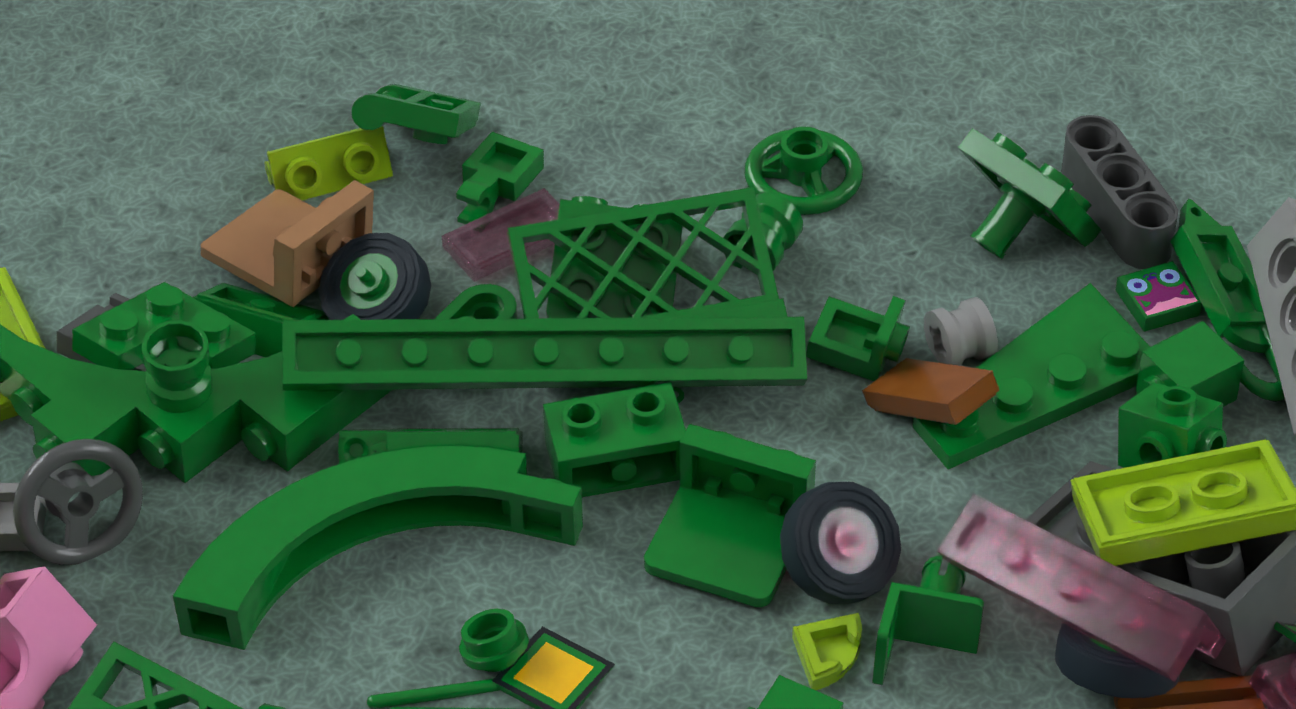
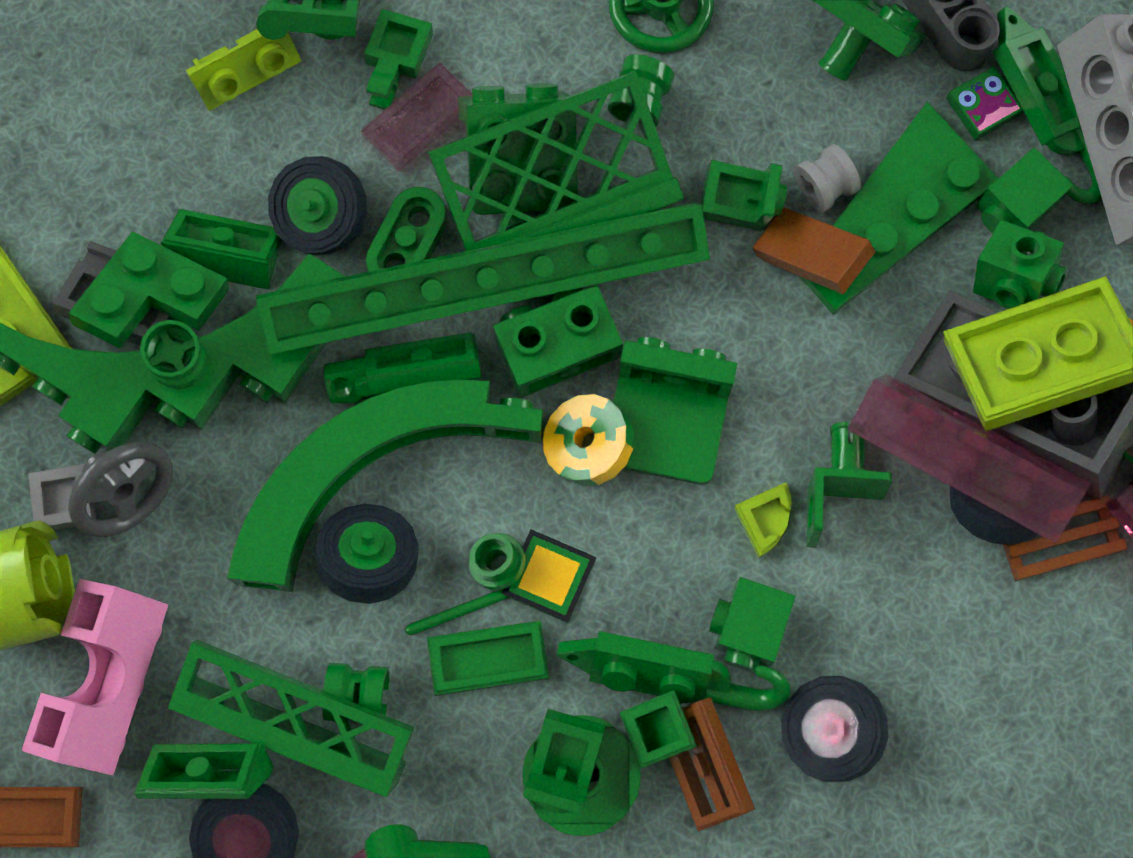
camera: 10 degrees left, 30 degrees up
medium nougat bracket [201,180,374,307] -> none
black wheel [780,482,901,604] -> none
none -> black wheel [315,503,419,604]
none -> yellow piece [543,394,634,486]

